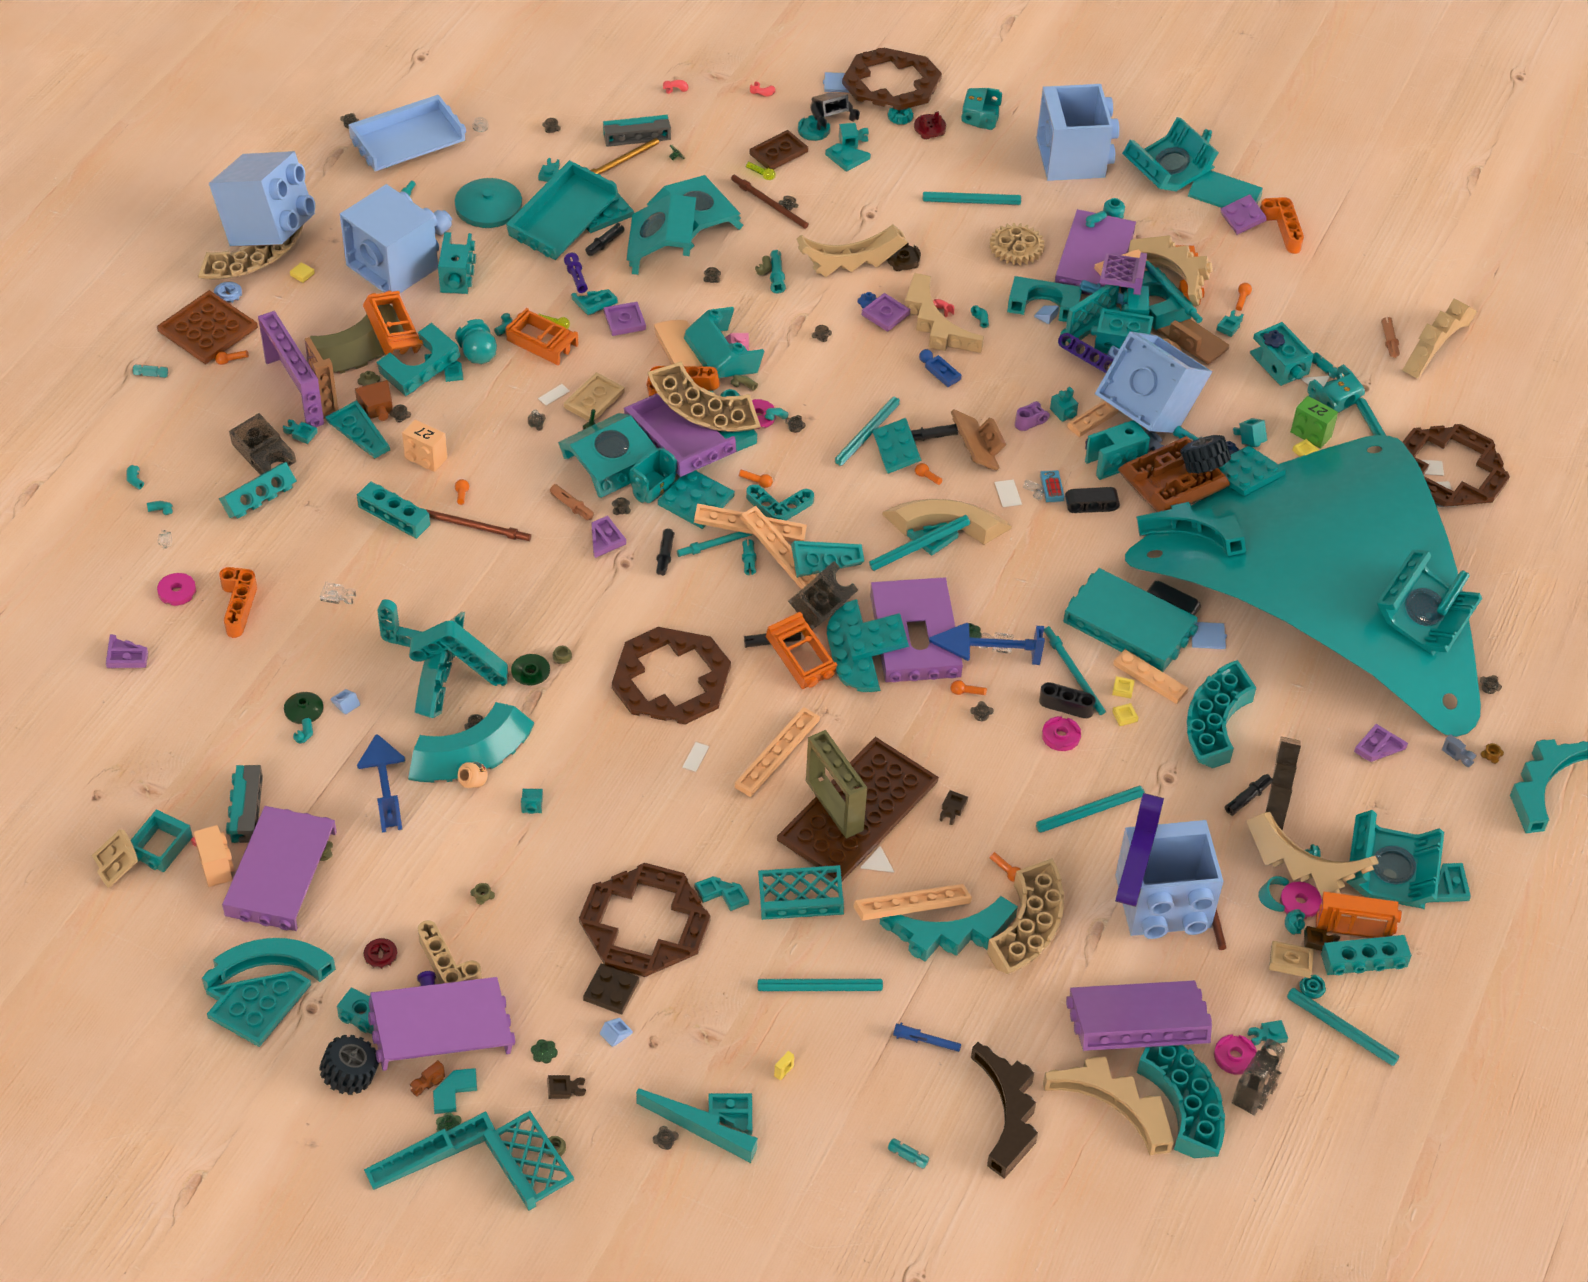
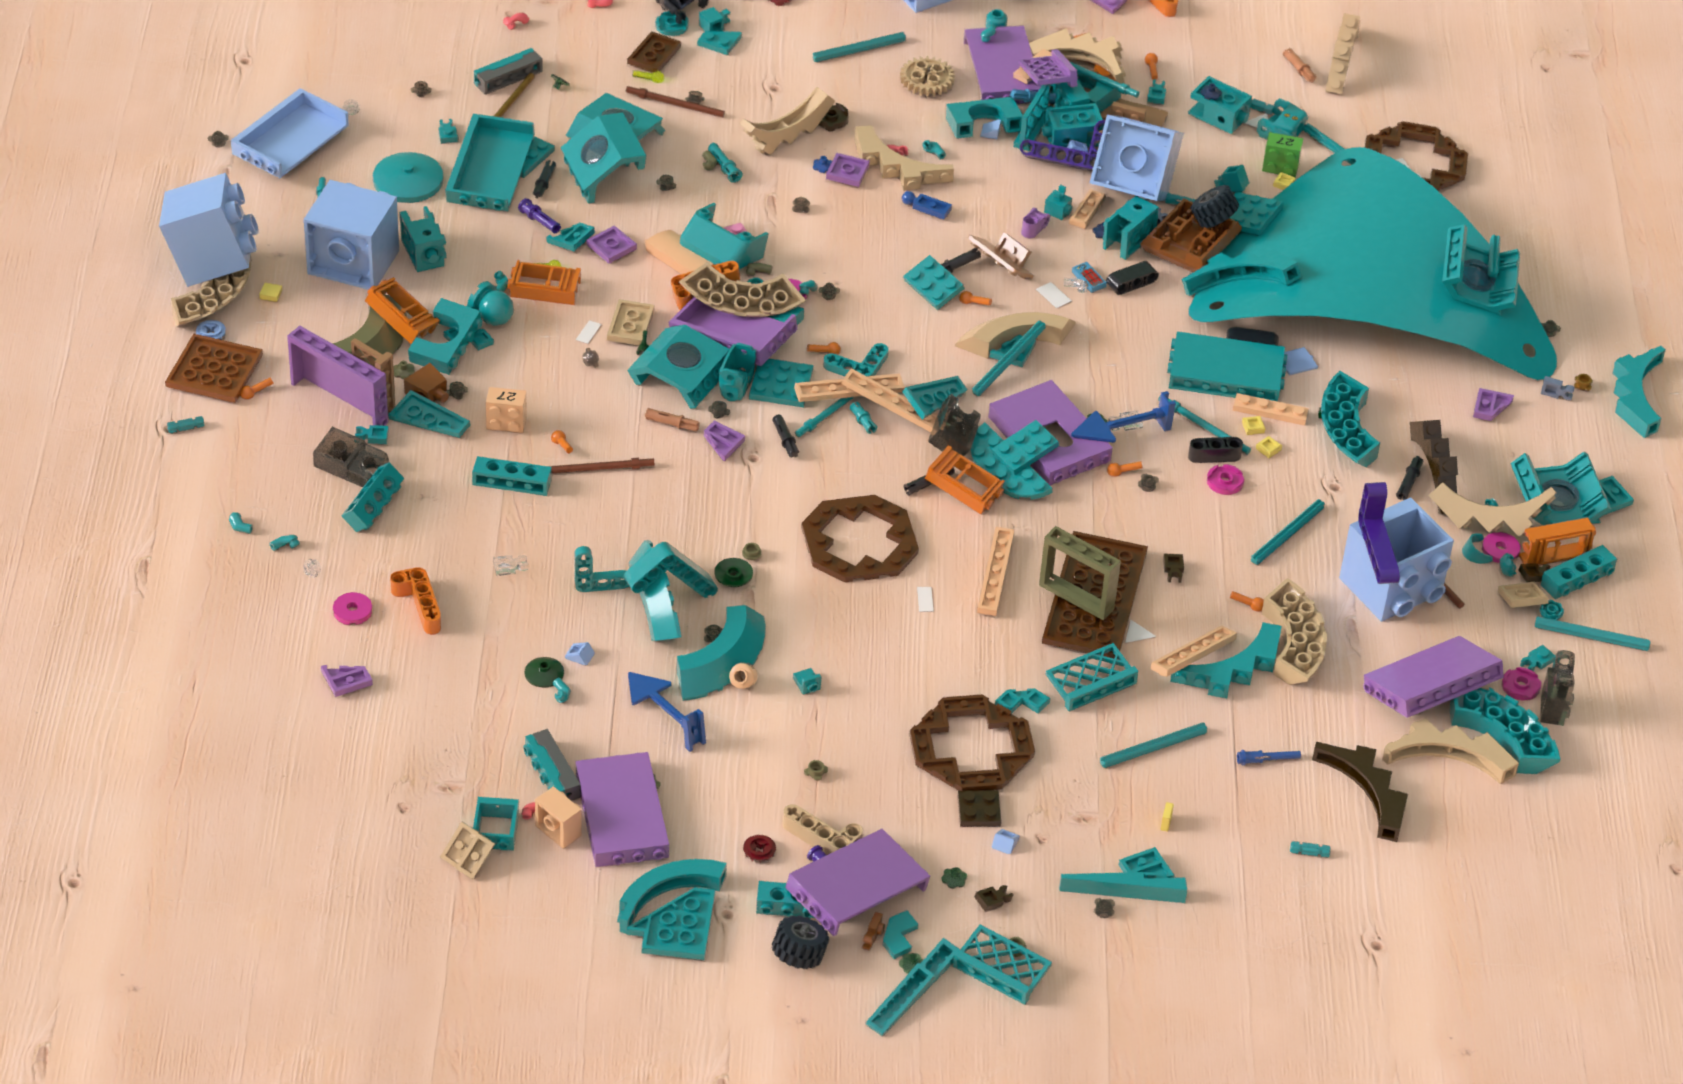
camera: 25 degrees left, 5 degrees down
teal axle [835,396,900,466] -> none

